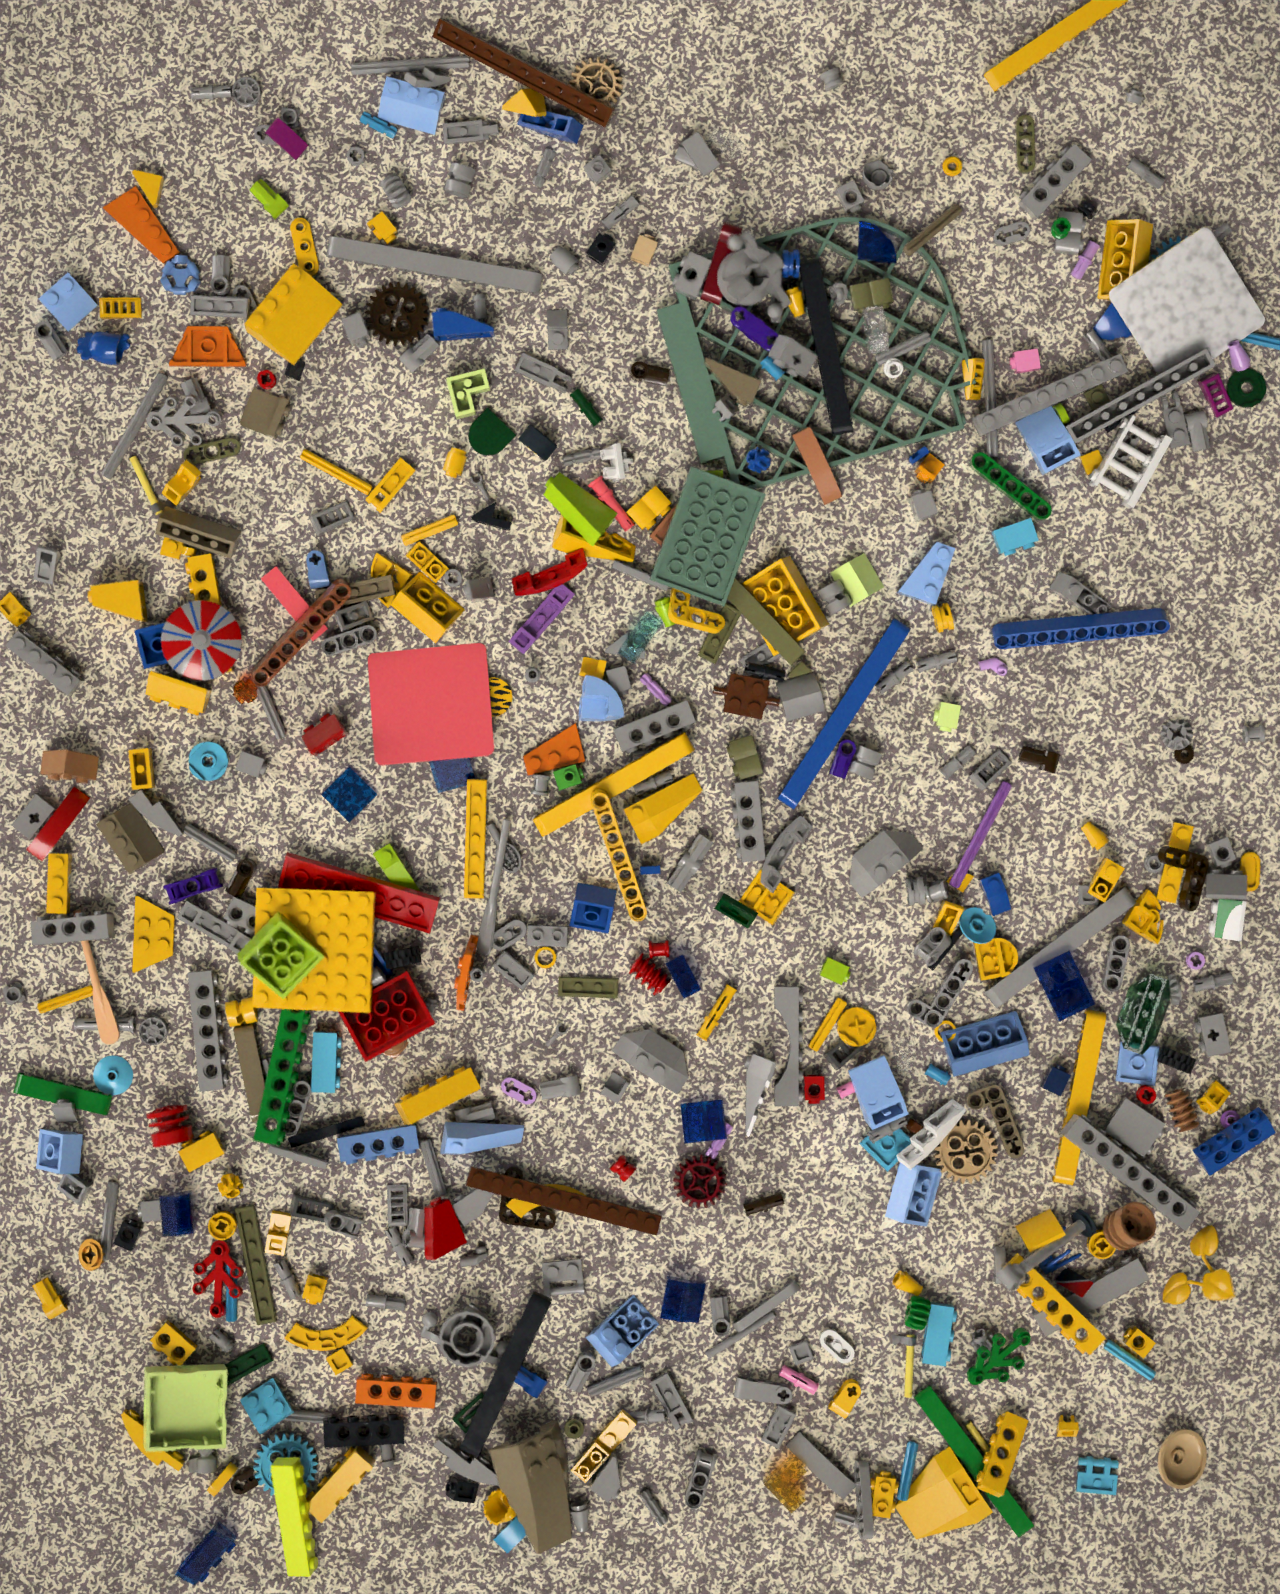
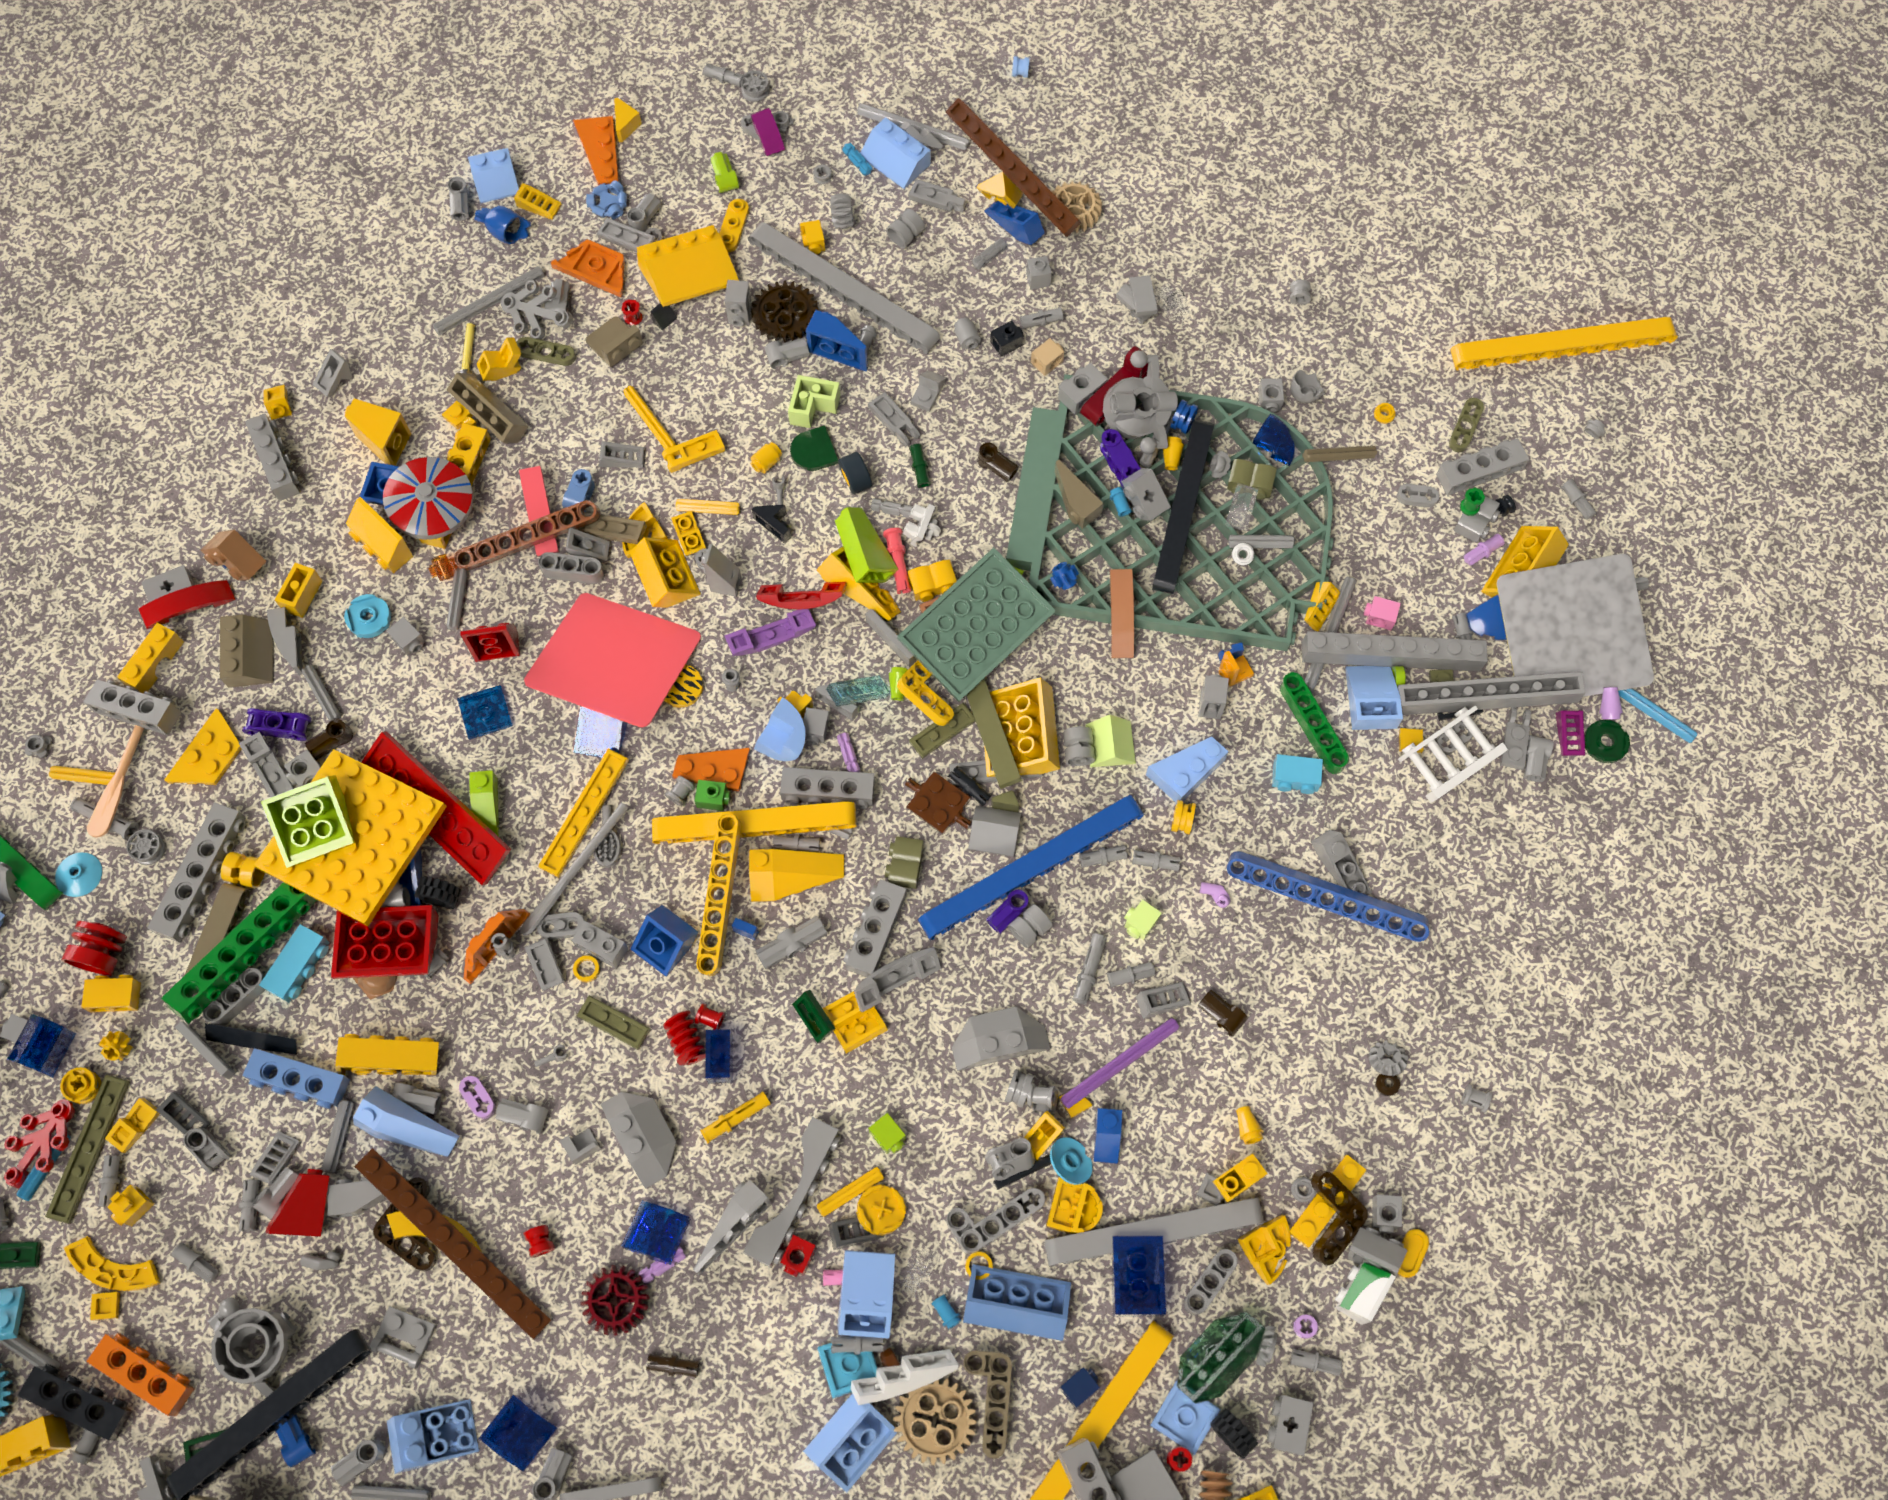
camera: 25 degrees right, 20 degrees down
light grey tile [712,395,739,422] -> none
none -> light grey pin [1072,933,1107,1005]

